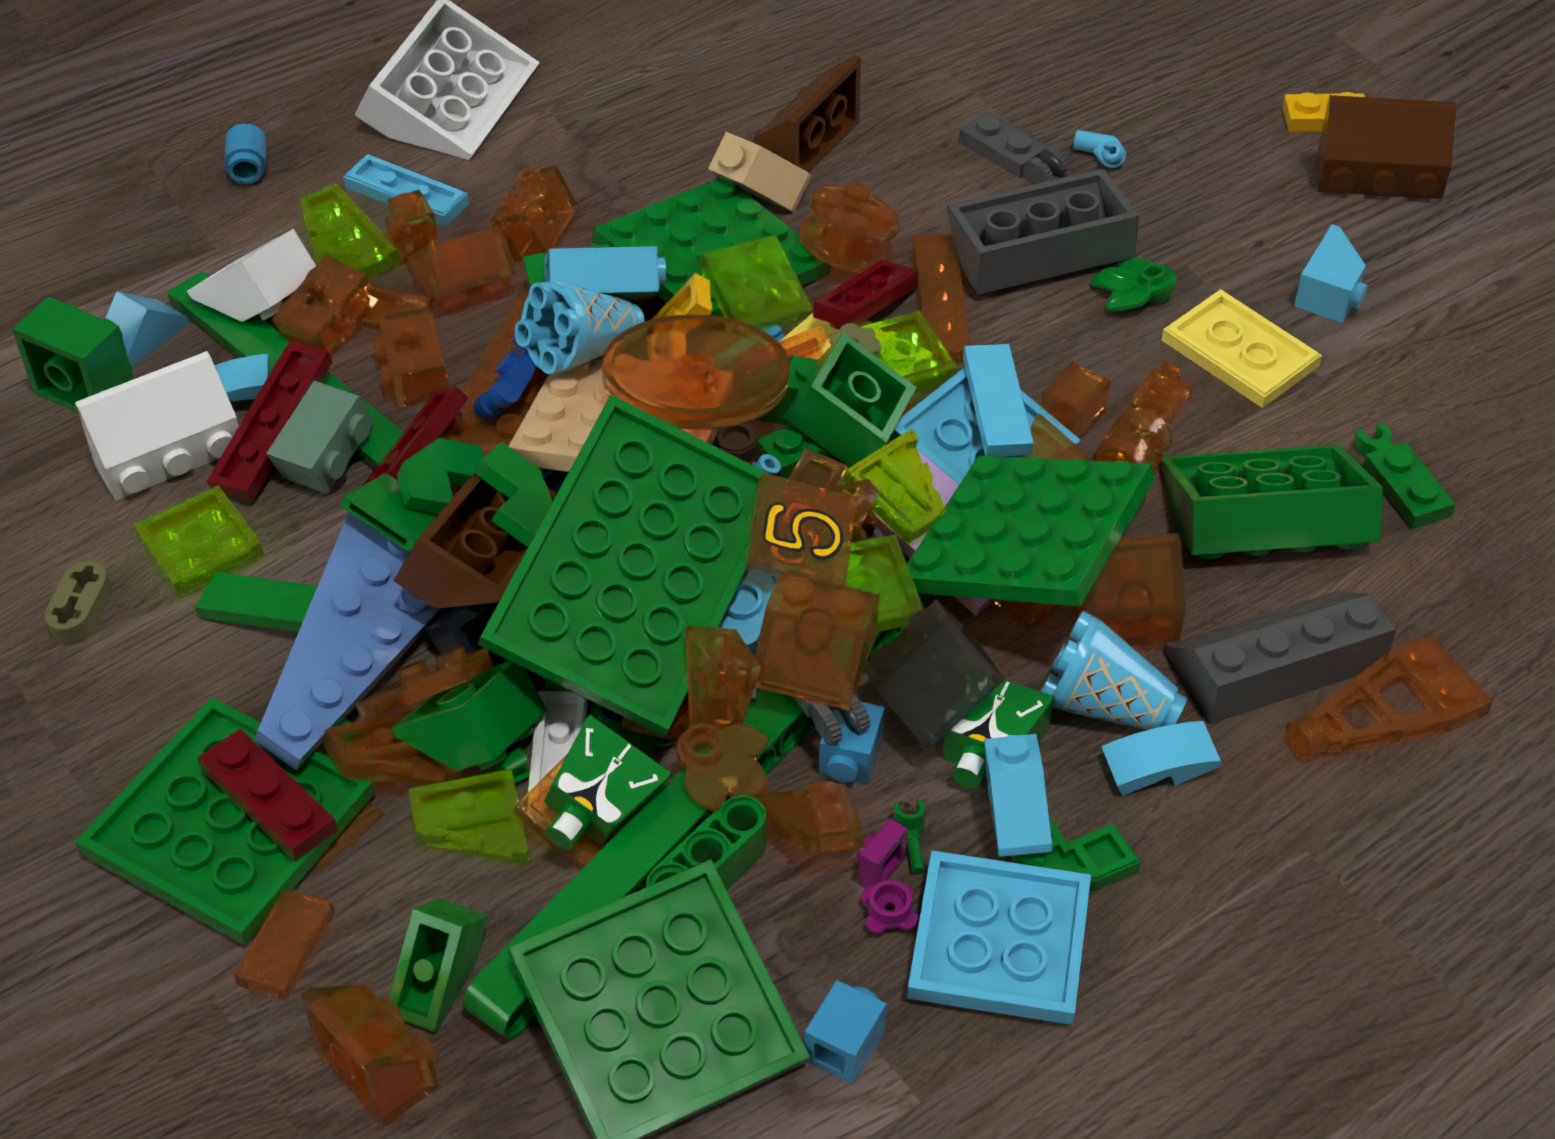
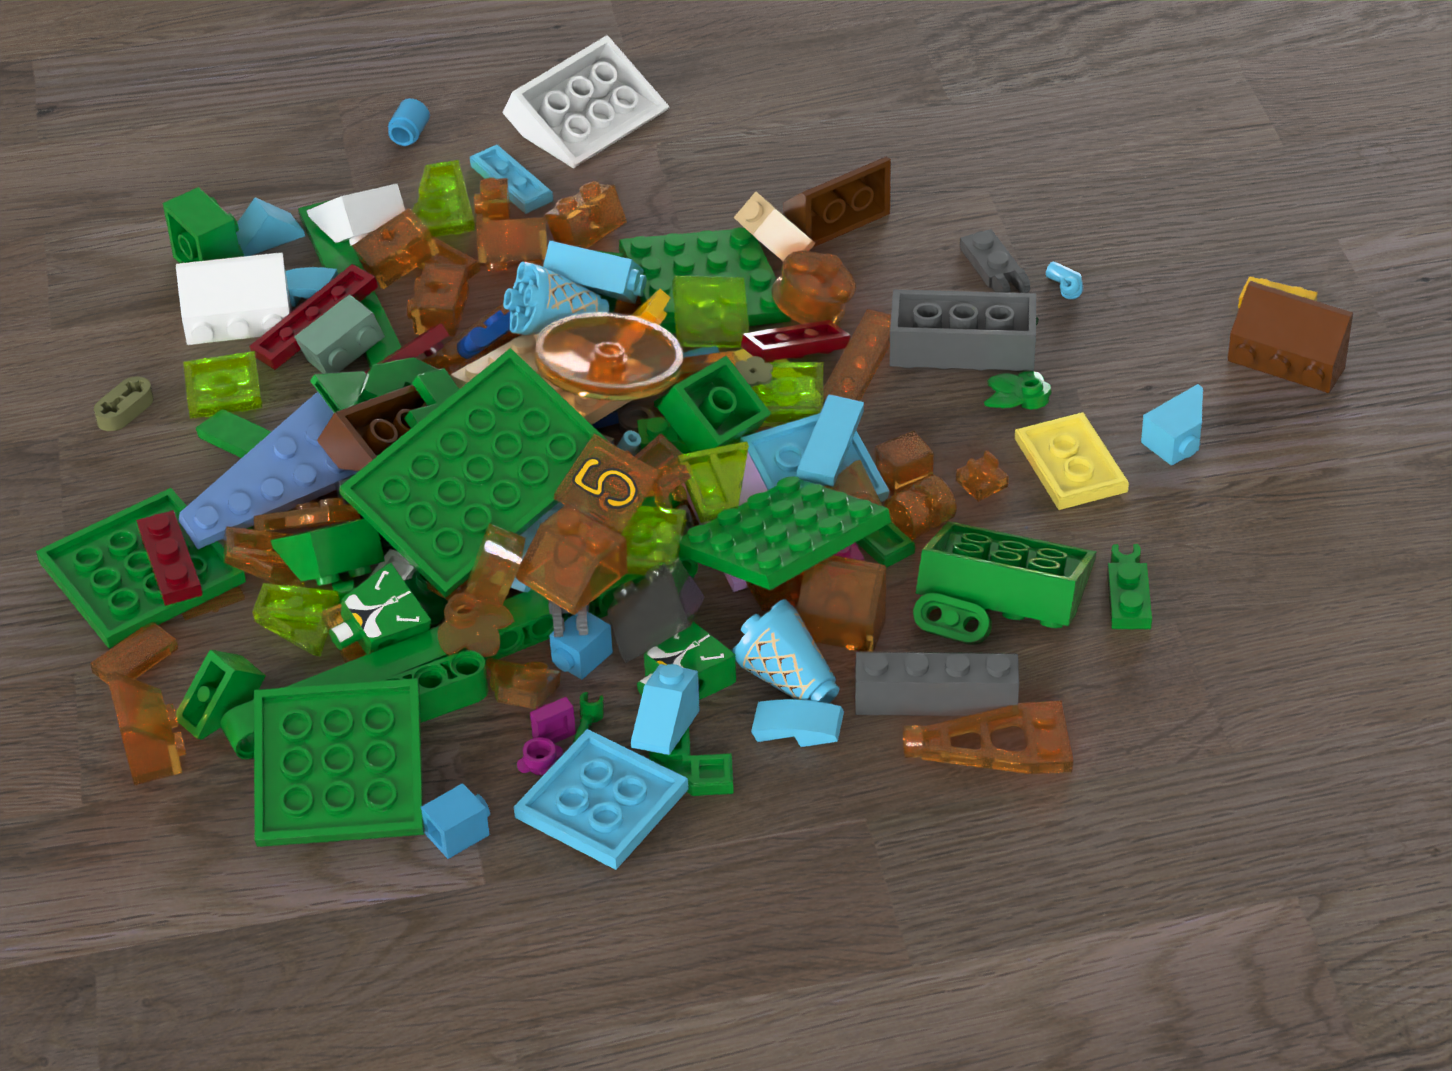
camera: 25 degrees right, 5 degrees down
none -> green plate [913,593,992,645]

